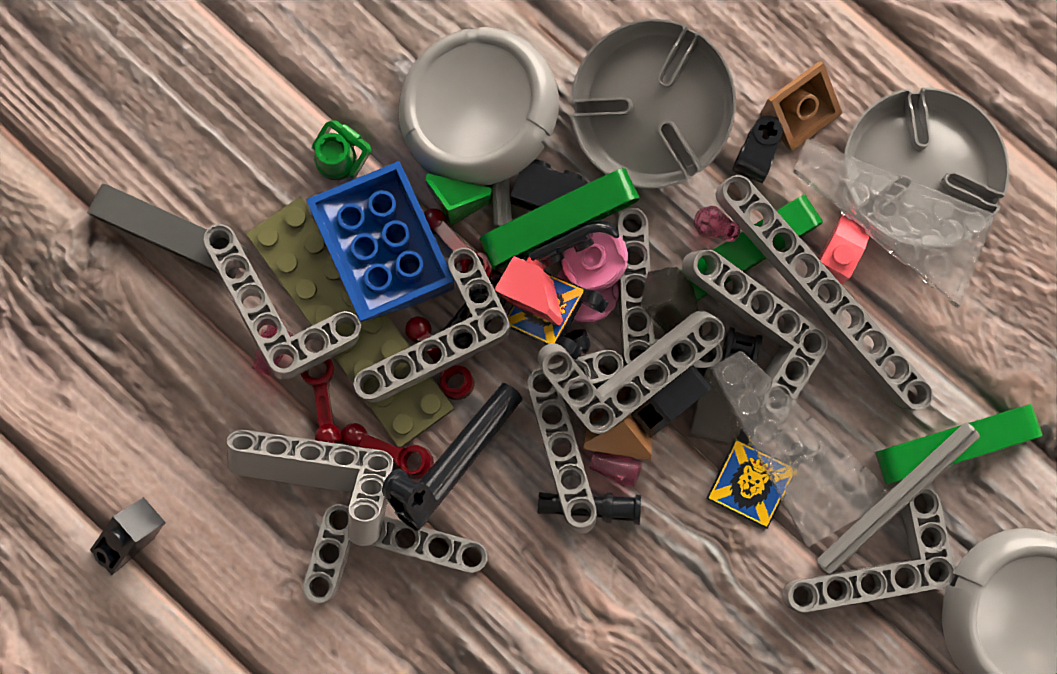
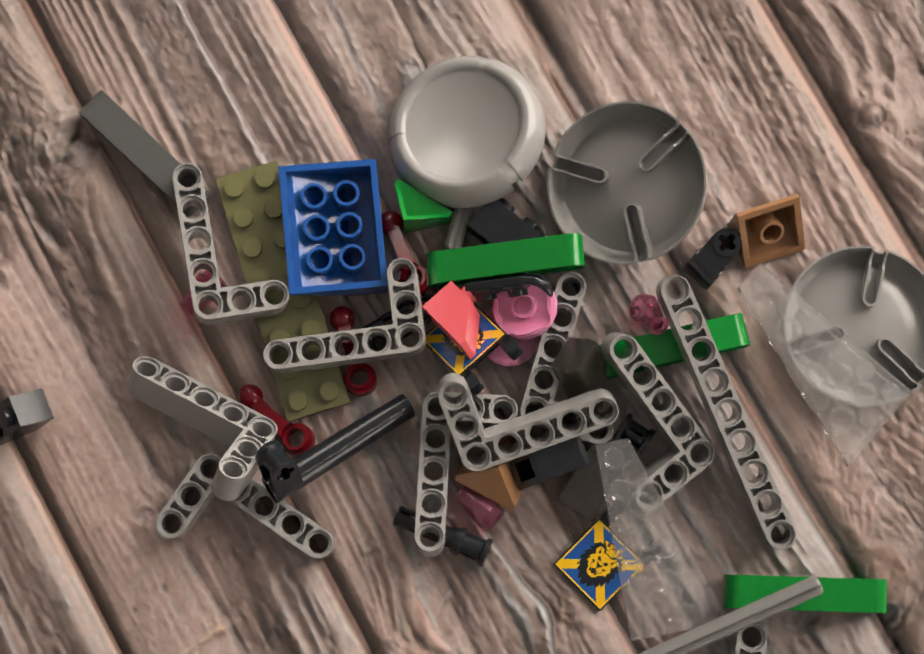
camera: 20 degrees right, 0 degrees up
dark red piece [300,352,342,444] -> none
green piece [311,120,372,181] -> none
black hinge [564,329,590,357] -> none
coral slope [818,213,872,285] -> none

